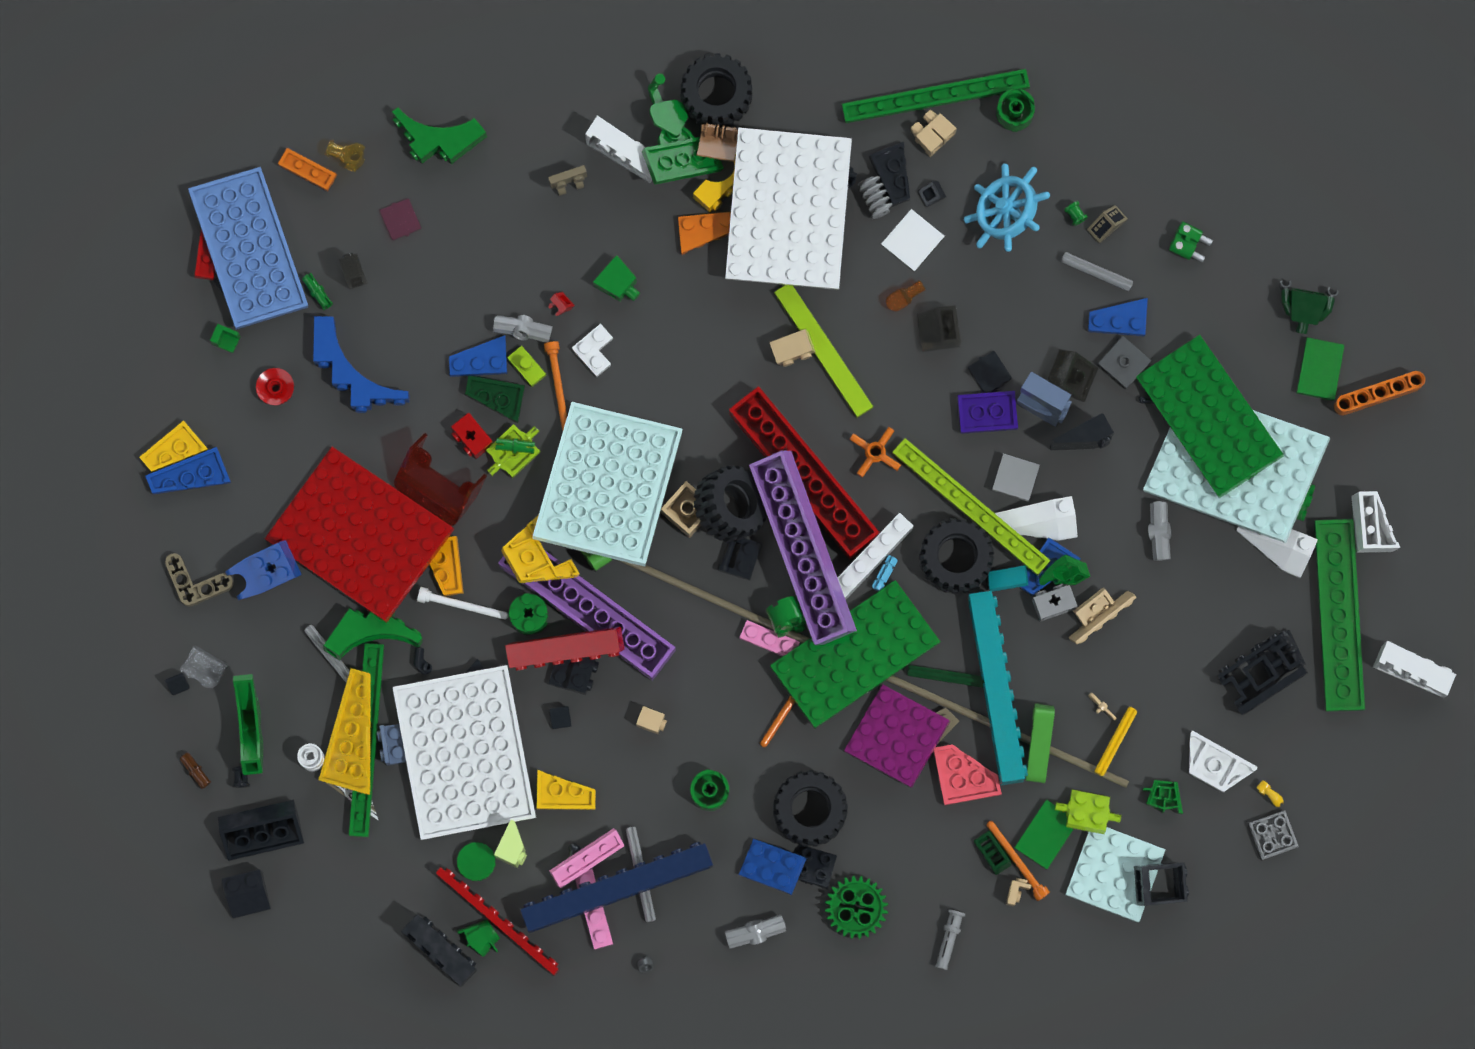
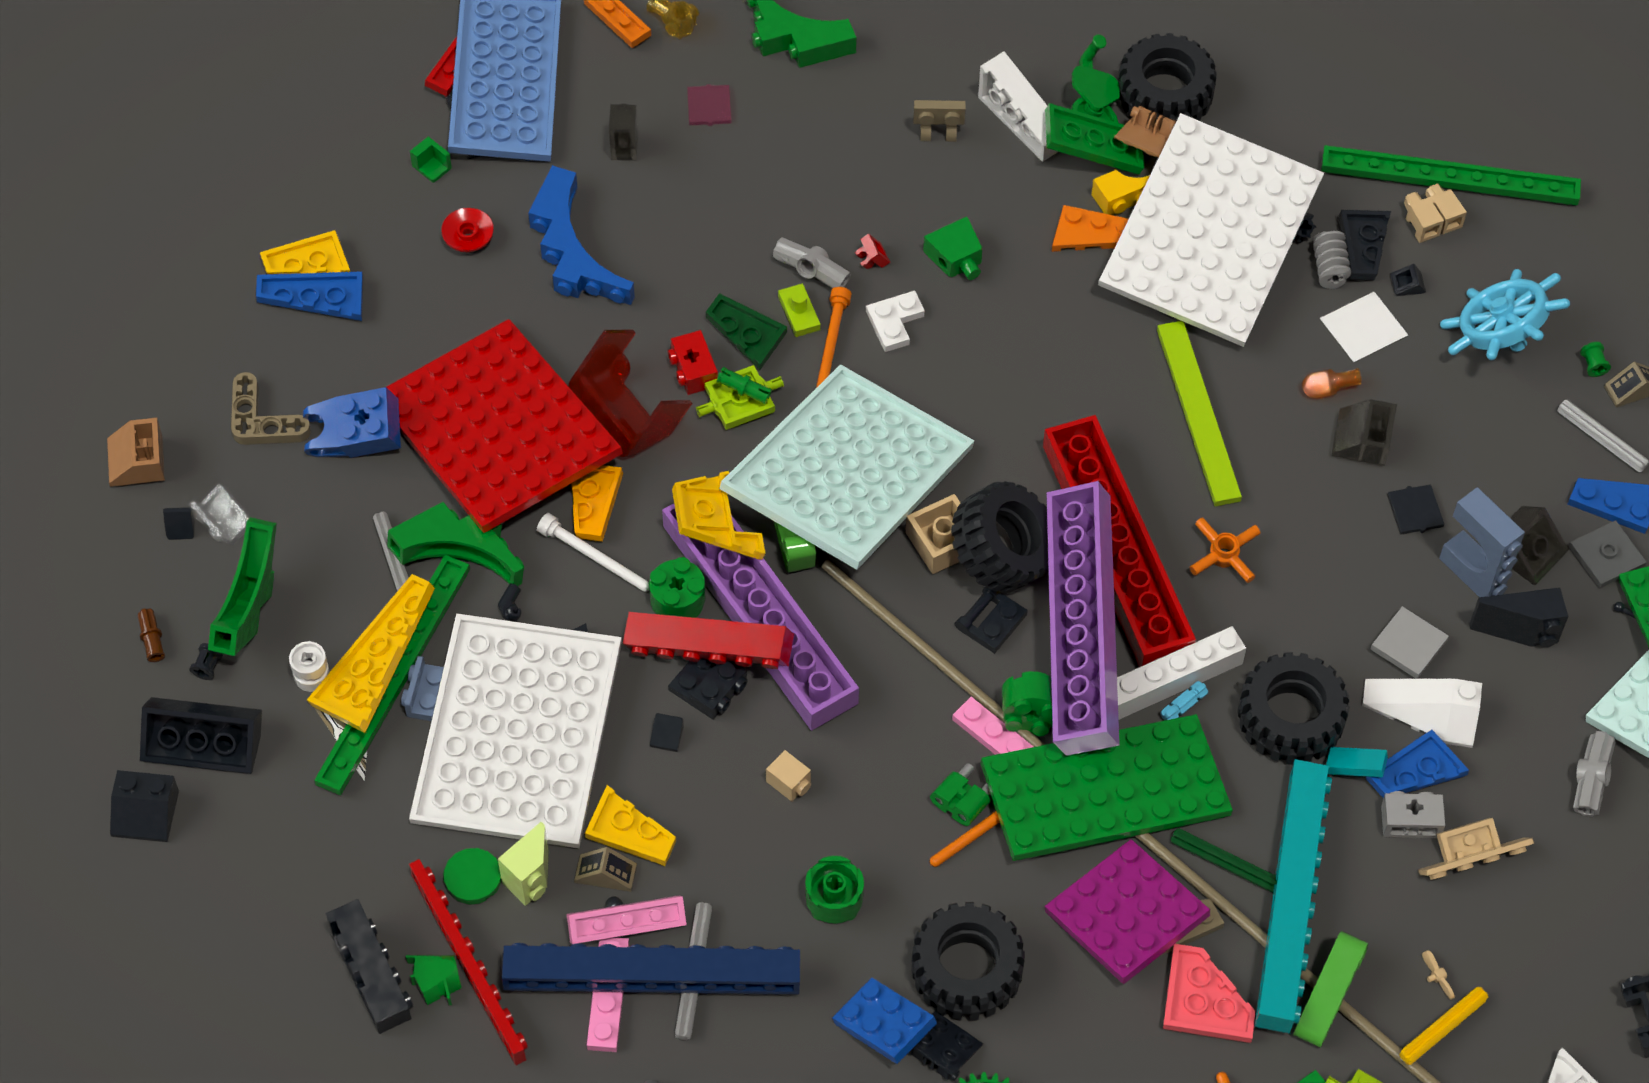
camera: 20 degrees right, 20 degrees down
green pin [302,273,333,310] -> none
blue wing [449,335,507,377] -> none
tan brick [770,329,815,367] -> none
lime plate [892,438,1051,576] -> none
dark purple plate [957,391,1018,434] -> none
green brick [996,89,1035,132] -> none
green slope [1039,555,1091,585] -> none
none -> medium nougat slope [107,418,165,487]
none -> dark tan slope [574,847,637,892]
none -> green piece [930,763,990,826]

